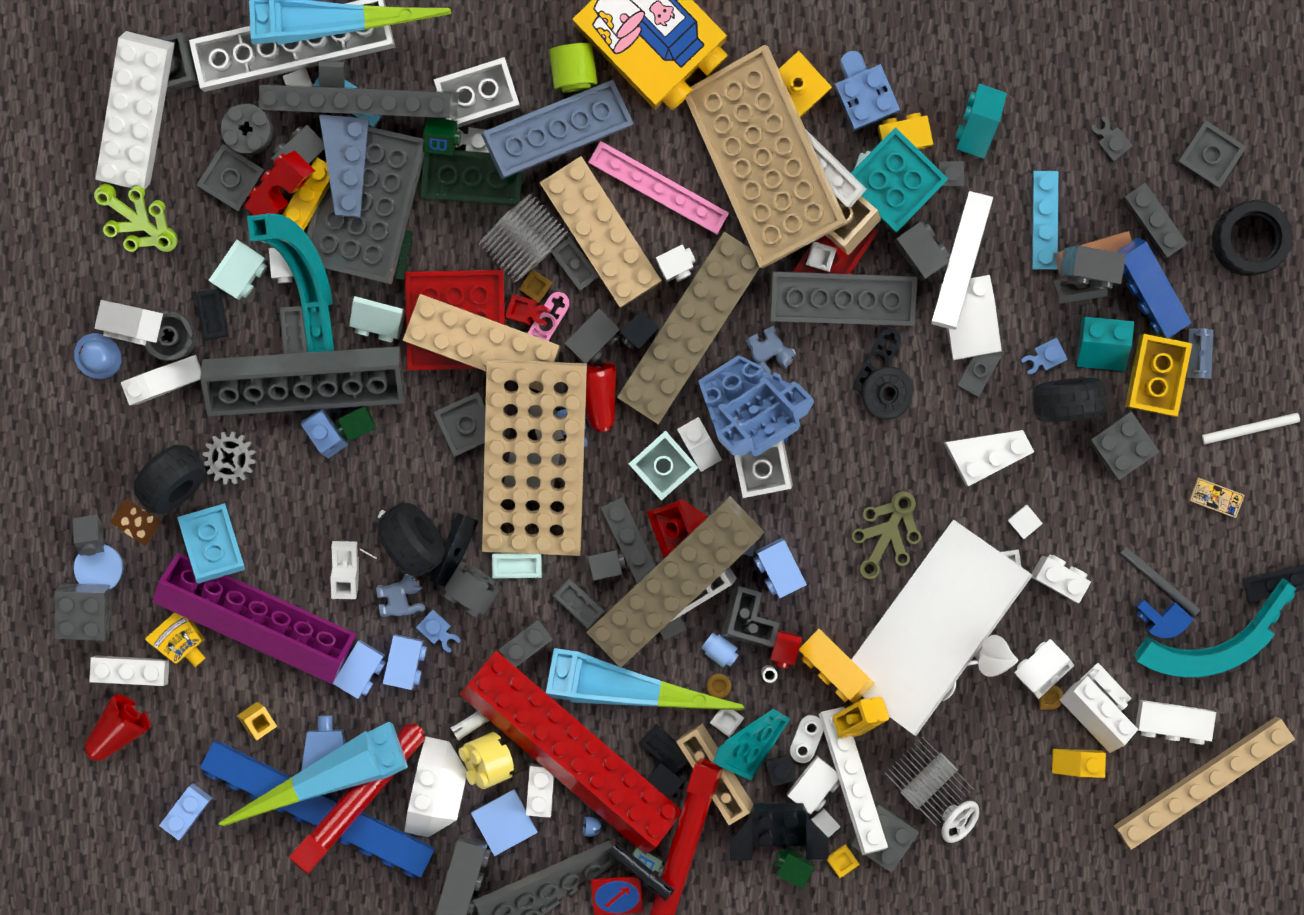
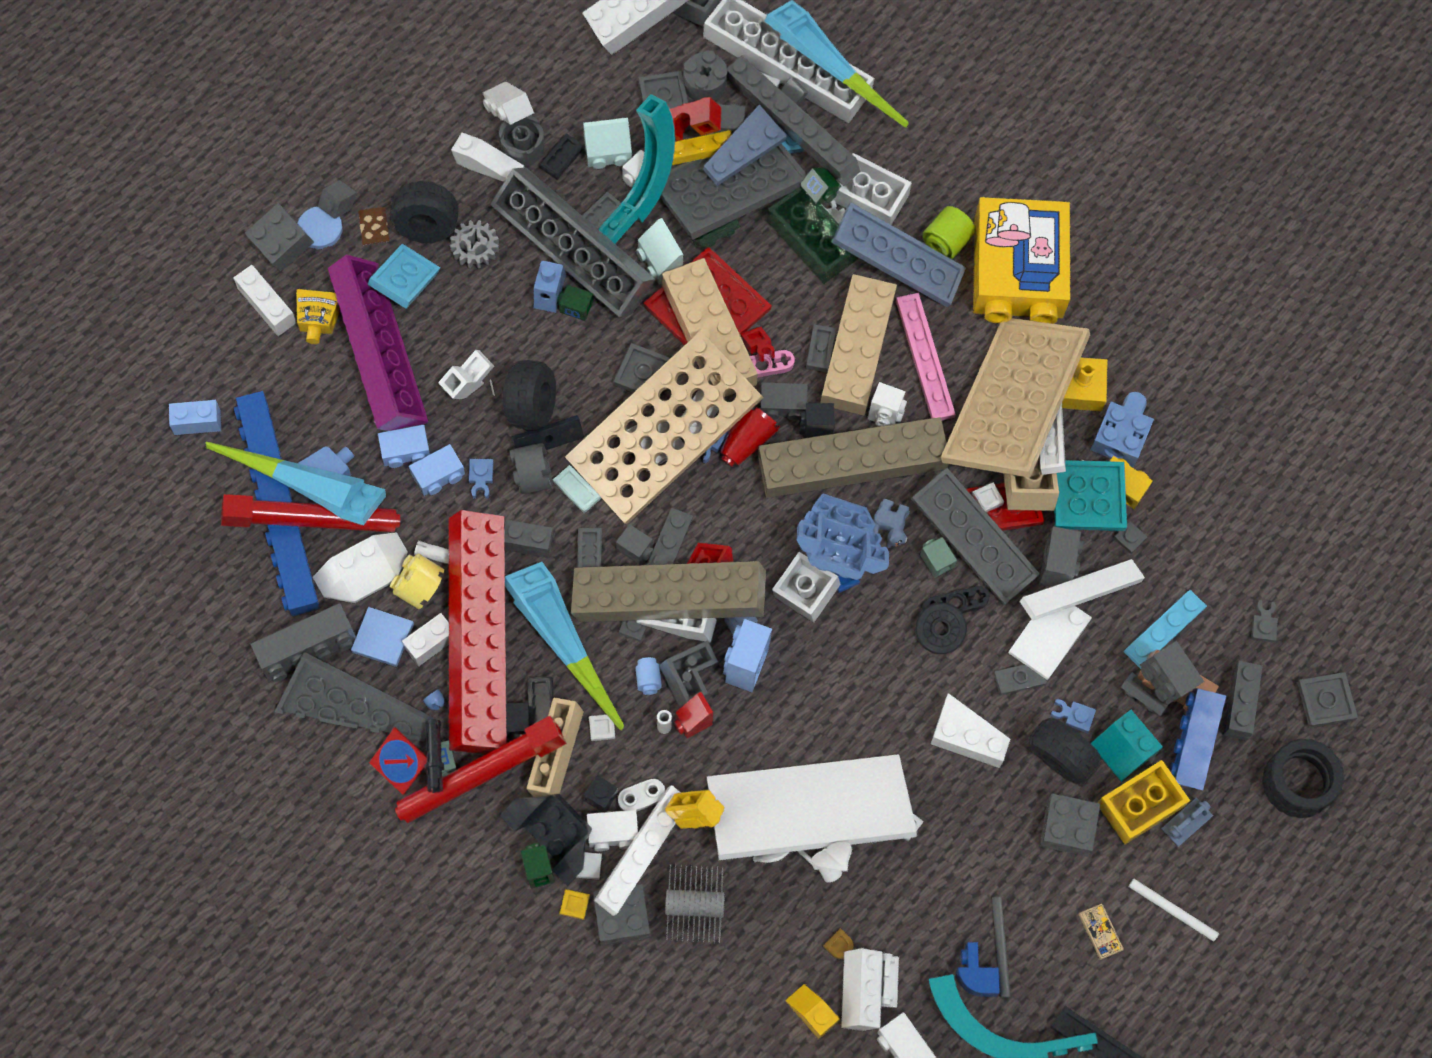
camera: 45 degrees right, 20 degrees down
medium blue hat [74,333,122,379] -> none
red cone [84,694,151,761] -> none
lime plant [94,184,178,252] -> none
yellow brick [237,702,277,740] -> none
sand blue animal [376,574,425,617] -> none
light grey piece [479,193,568,282] -> none
pearl gold tile [519,269,553,303] -> none
light aqua brick [629,431,698,501] -> none
white slope [677,417,722,472] -> none
pearl gold tile [707,674,731,698] -> none
teal plate [713,709,790,780] -> none
yellow brick [799,629,875,704] -> none
olive plant [851,491,921,579] -> none
white piece [942,801,979,843] -> none
teal brick [955,84,1007,159] -> none
white tile [1008,505,1043,539] -> none
white brick [1014,639,1074,699] -> none
white brick [1031,554,1091,603] -> none
none -> sand green brick [920,537,957,578]

